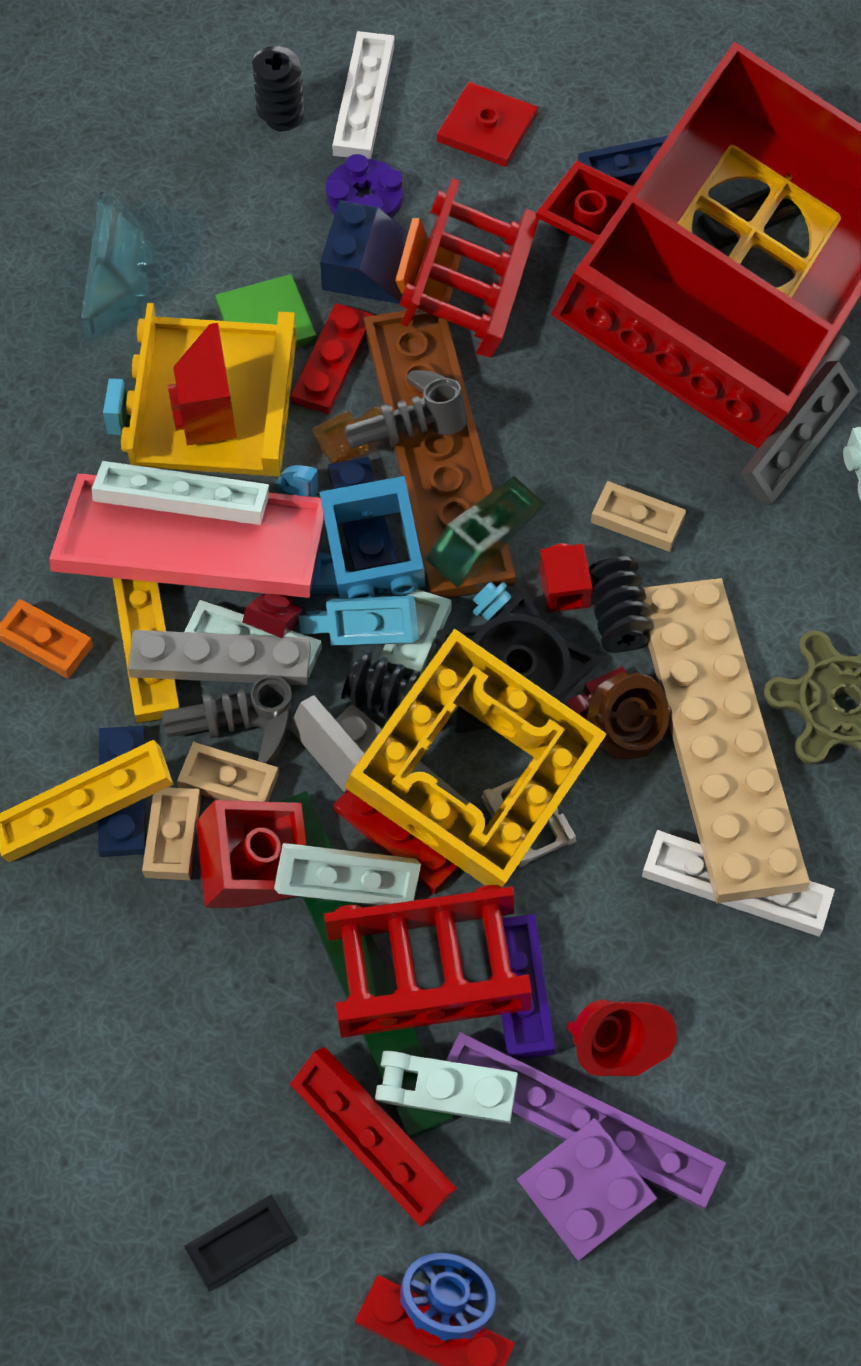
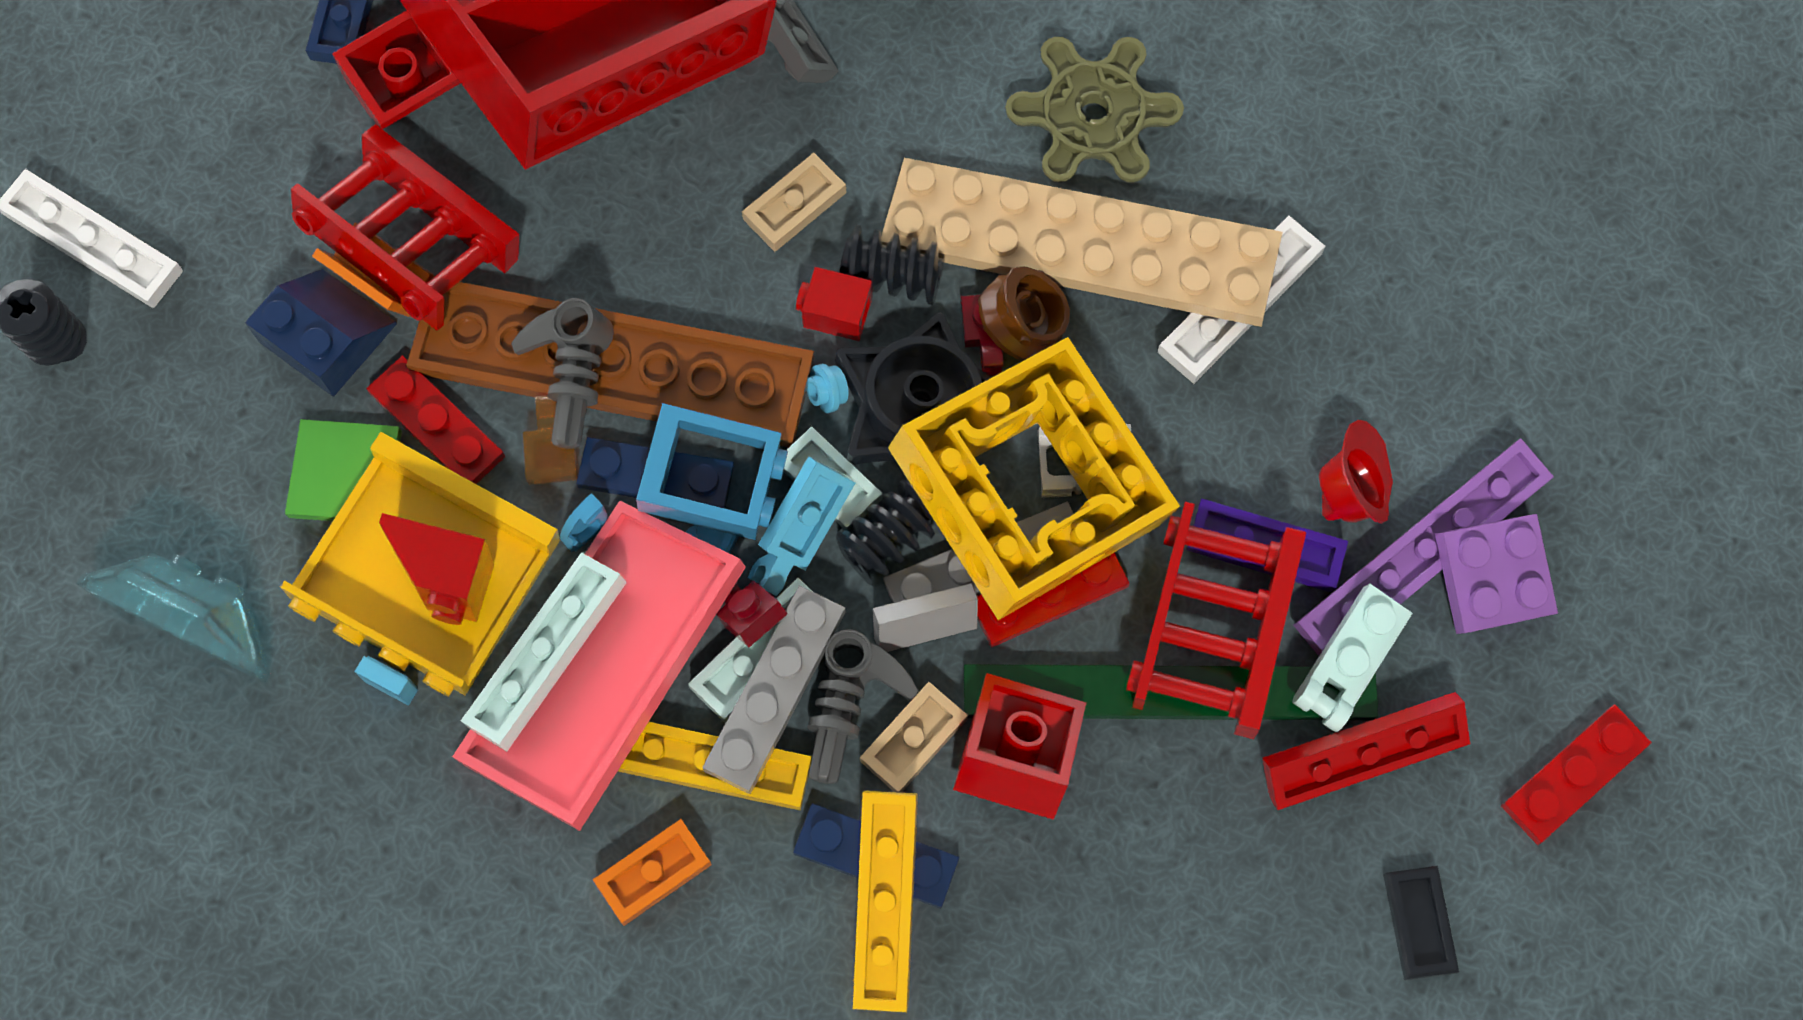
camera: 65 degrees left, 10 degrees up
tan plate [142,787,202,881] -> none
light aqua plate [274,843,421,905] -> none
dark purple plate [326,154,403,218] -> none
blue wheel [400,1253,496,1341] -> none
clear green slope [425,476,546,588] -> none
red plate [437,82,538,167] -> none

